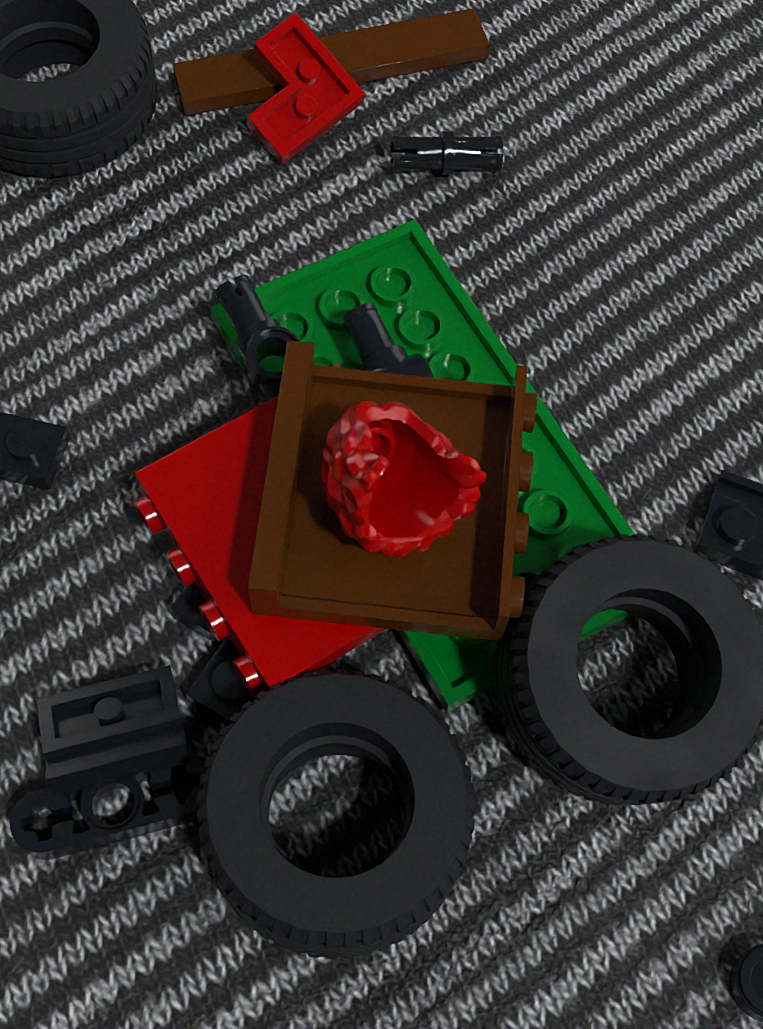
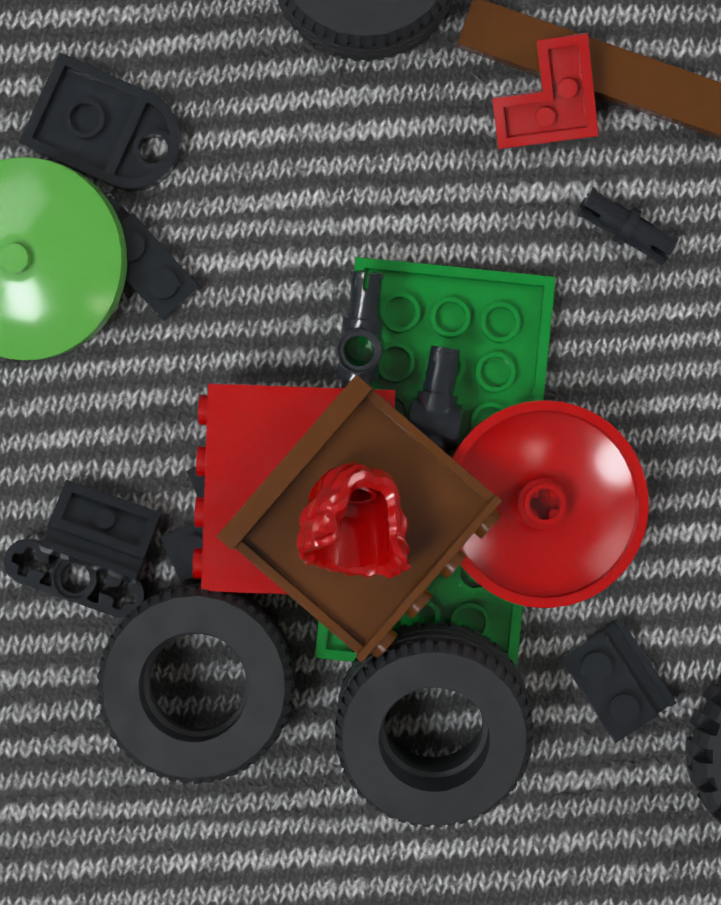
camera: 40 degrees right, 25 degrees up
none -> red dish [451,400,649,608]

